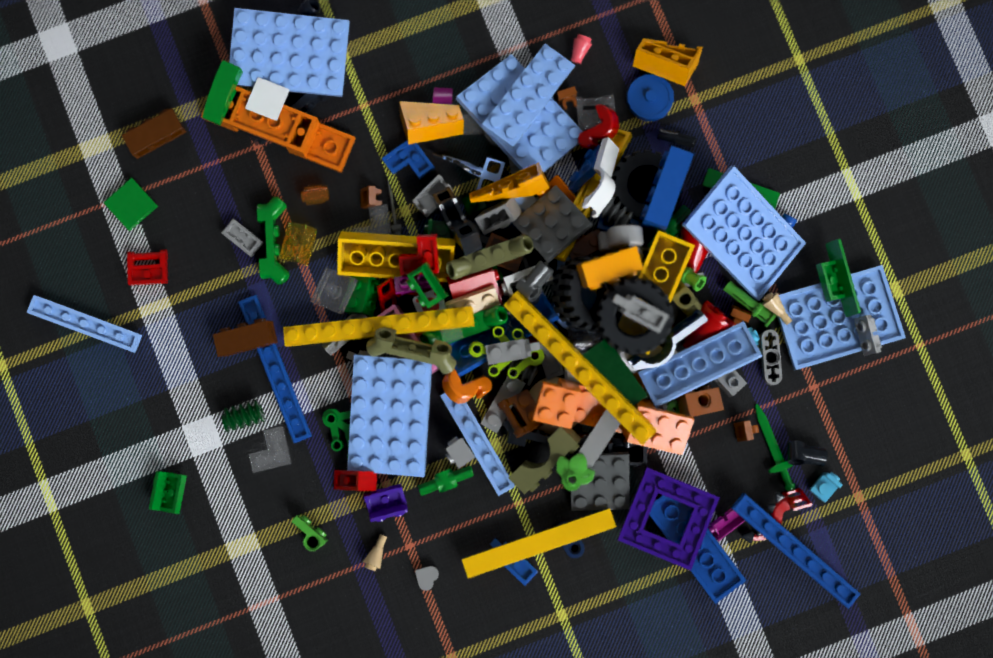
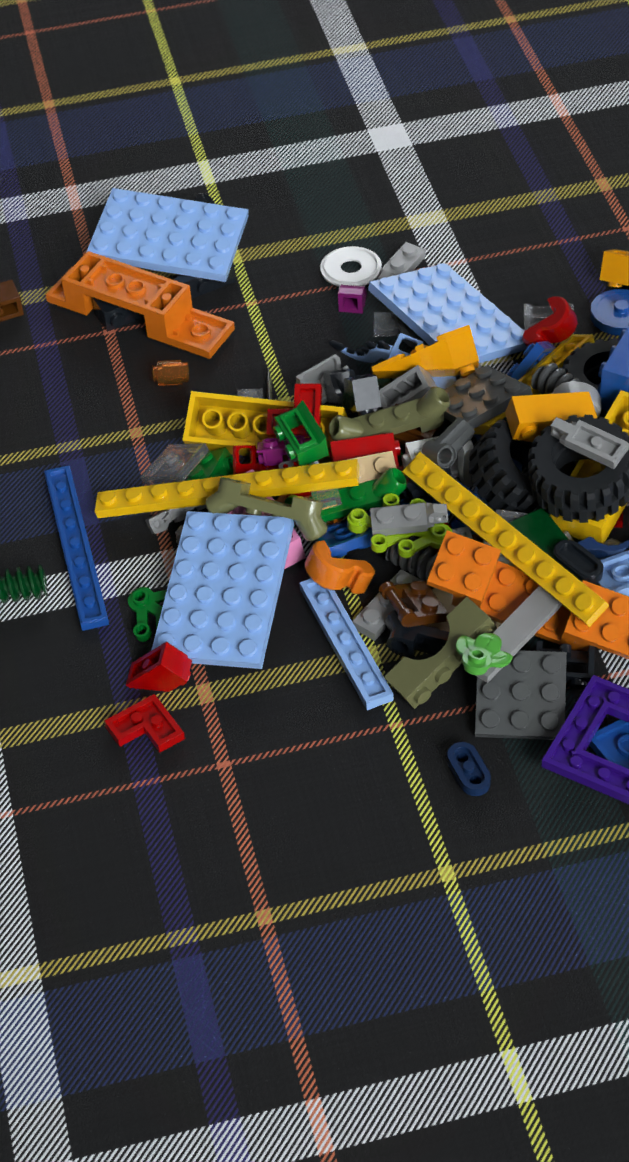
camera: 10 degrees right, 35 degrees down
green slope [202,60,243,126] -> none
reddish brown brick [213,318,278,357] -> none
light grey plate [221,219,263,257] -> none
white sticker [245,77,289,121] -> none
clear plate [249,426,292,473] -> none
green plate [257,196,290,285] -> none
clear yellow bracket [279,222,317,266] -> none
bright green plate [291,515,328,551] -> none
dark orange tile [360,186,382,208] -> none
tan cone [363,534,387,571] -> none
dark purple bracket [364,484,408,522] -> none
blue plate [381,141,434,179] -> none
light orange wedge [399,101,464,145] -> none
light grey tile [415,566,439,591] -> none
green axle [418,466,474,496] -> none
light grey brick [445,437,475,468] -> none
yellow tile [462,508,616,578] -> none
light blue plate [481,44,575,149] -> none
blue hinge [490,538,538,586] -> none
dark orange tile [556,86,577,110] -> none
coral cone [571,34,592,64] -> none
white piece [582,137,619,218] -> none
none -> red plate [104,694,185,753]
none -> white piece [320,246,382,287]
none -> light grey hinge [378,242,426,279]
none -> black tile [553,540,604,584]

